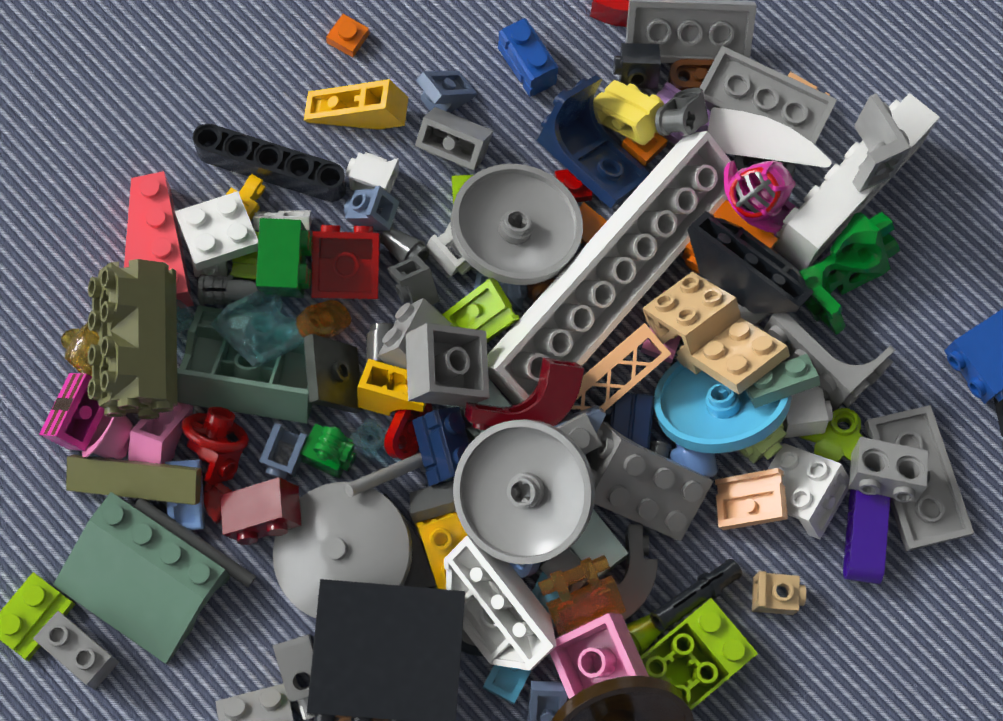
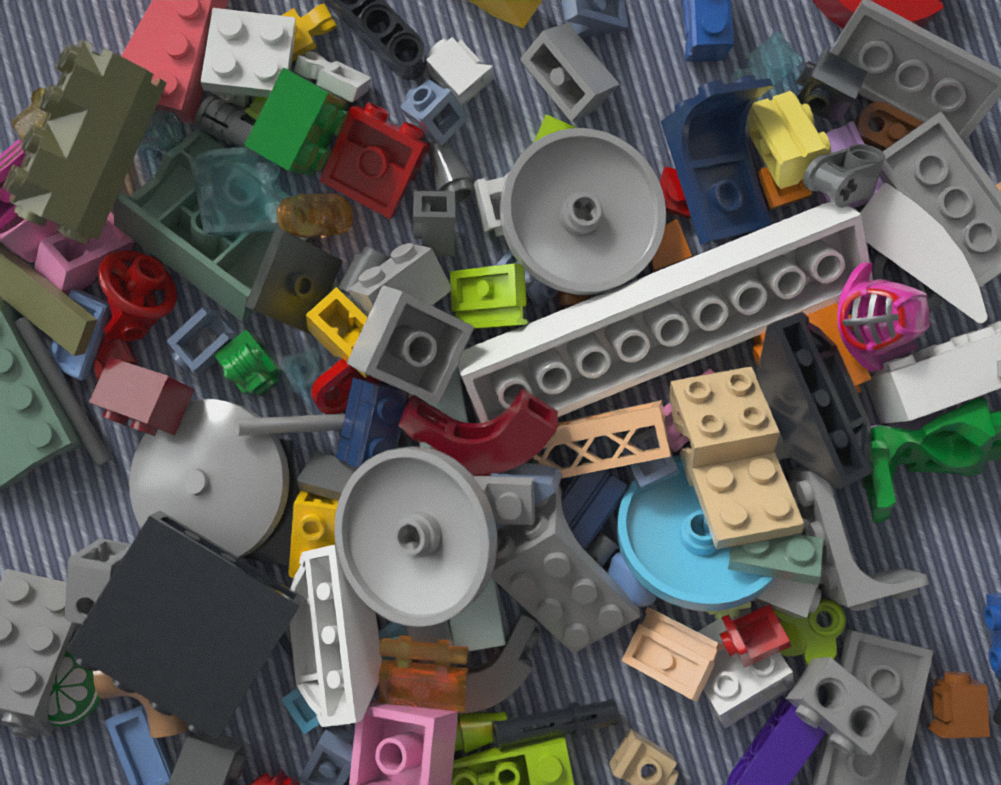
camera: 35 degrees right, 15 degrees up
none -> sand blue bracket [618,427,679,492]
none -> red bracket [719,604,791,668]
none -> clear light blue plate [728,31,804,91]
none -> dark orange window [927,671,990,738]

